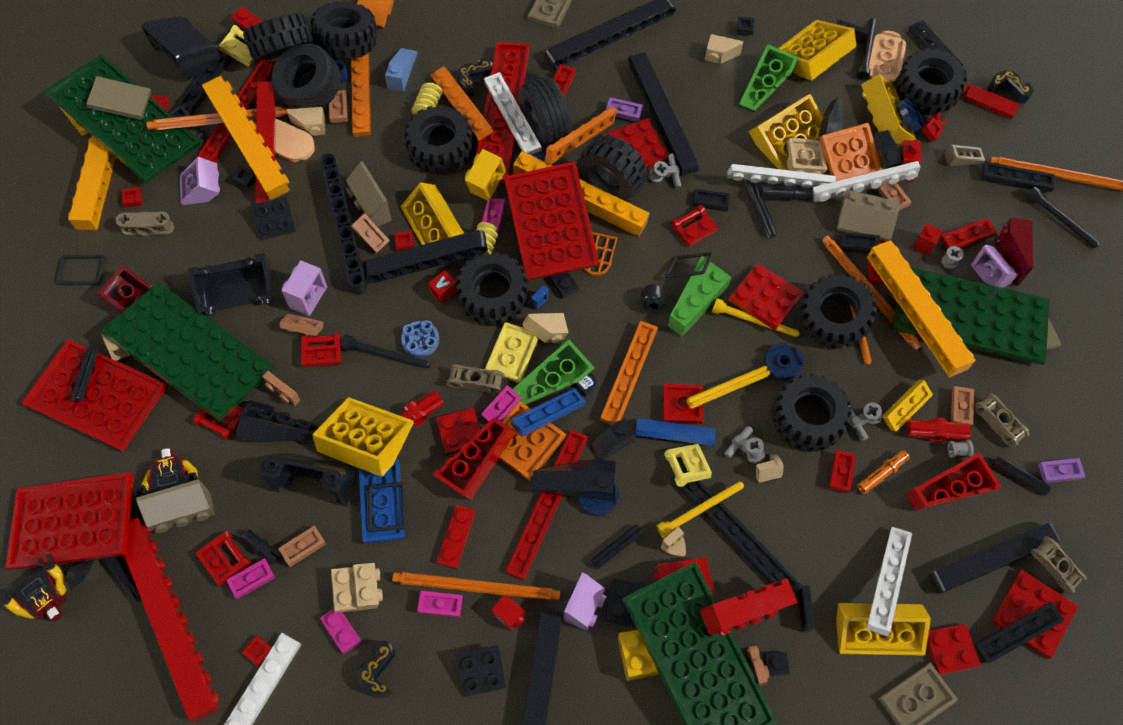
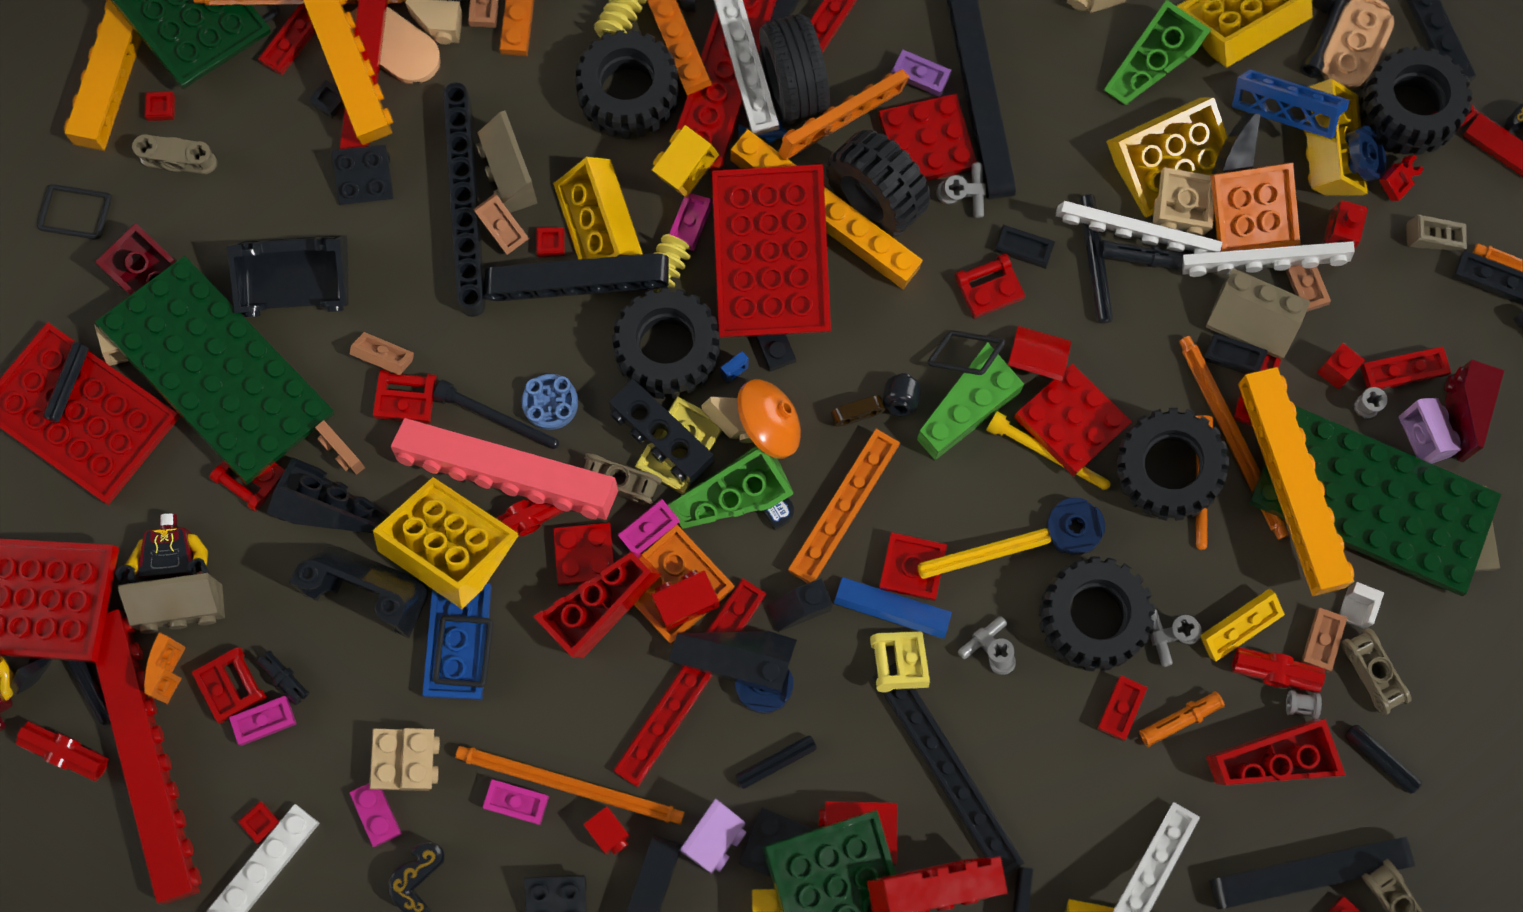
camera: 10 degrees right, 10 degrees up
lavender slope [180,157,220,205] -> none
nougat plate [278,525,326,567] -> none
lavender brick [281,260,327,316] -> none
red brick [428,271,457,304] -> none
red plate [437,505,476,570] -> none
blue tile [510,388,586,438] -> none
orange window [584,232,618,276] -> none
yellow piece [656,482,744,539] -> none
tan tile [661,527,686,557] -> none
tan tile [756,454,784,483] -> none
black slope [872,130,902,168] -> none
medium lavender plate [1038,458,1086,483] -> none
none -> red piece [16,721,109,782]
none -> orange slope [145,633,186,704]
none -> coral brick [391,418,618,520]
none -> black brick [609,379,714,485]
none -> red brick [652,570,720,631]
none -> orange dish [737,379,801,459]
none -> dark brown beam [831,395,885,427]
none -> red slope [1008,326,1071,381]
none -> blue fence [1232,69,1349,139]
none -> white panel [1339,582,1384,629]

